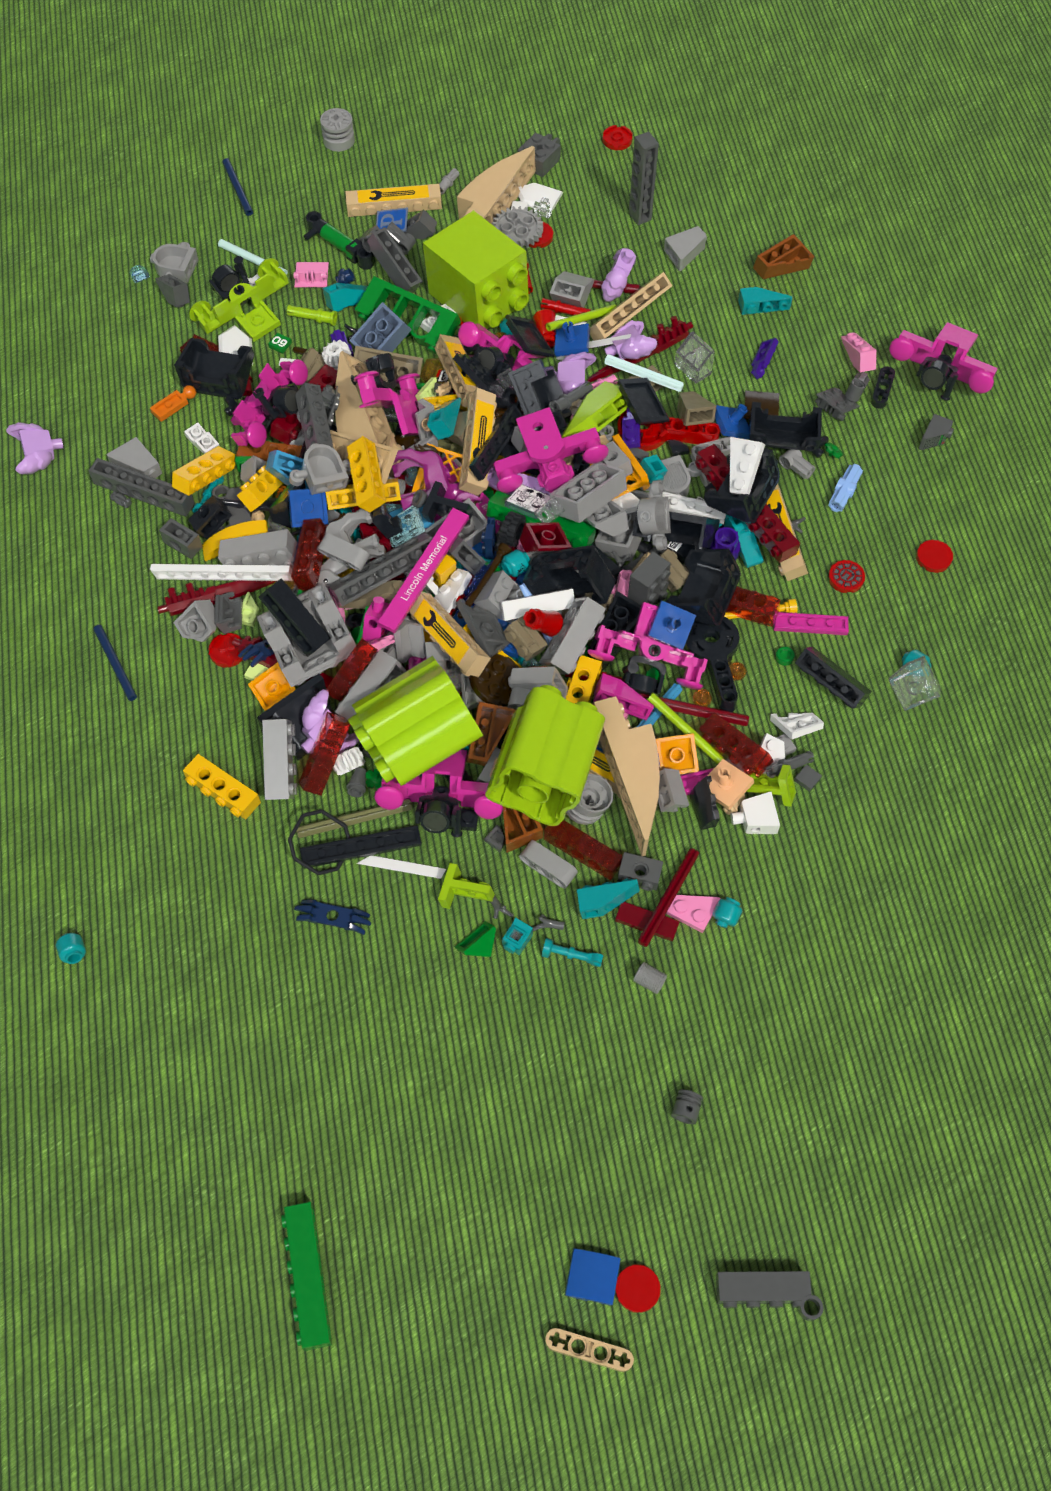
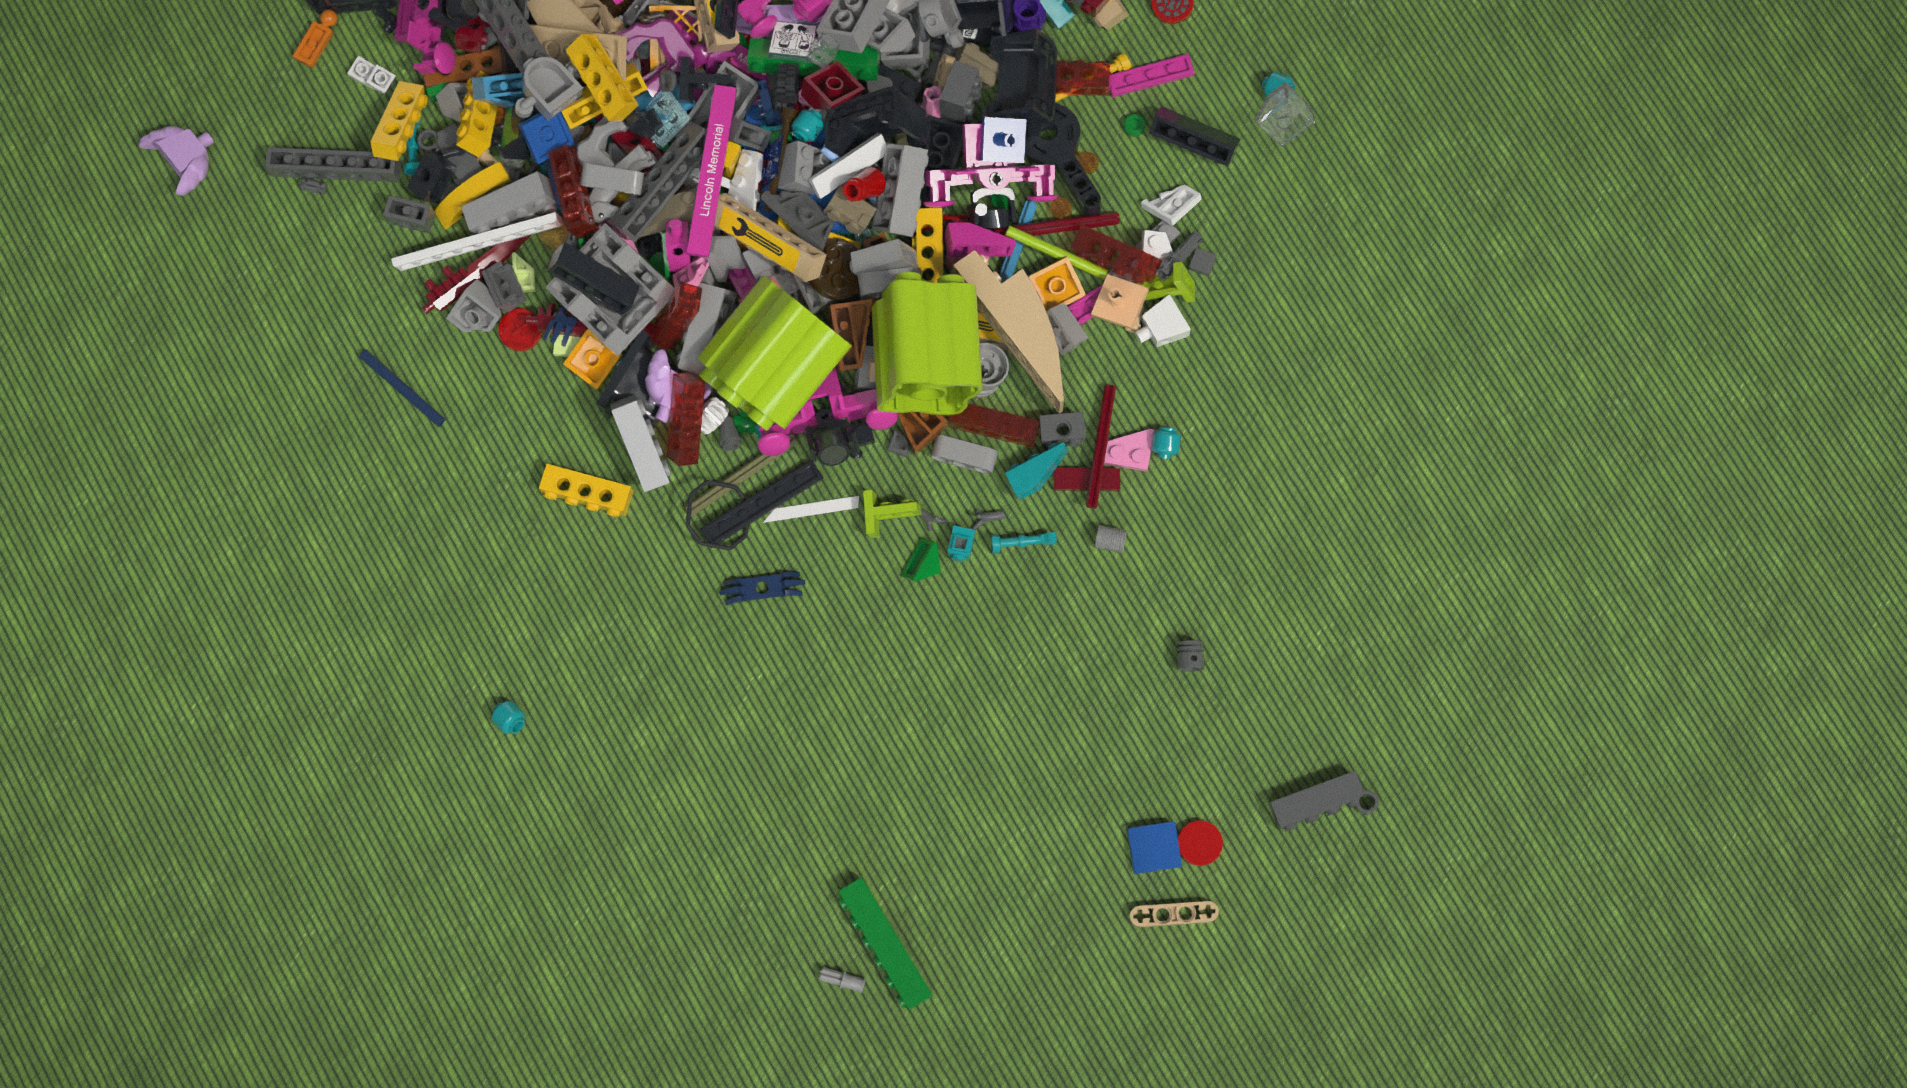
camera: 15 degrees left, 15 degrees up
light grey slope [106,437,162,478] -> none
black slope [689,775,720,830] -> none
none -> light grey axle [819,967,866,993]

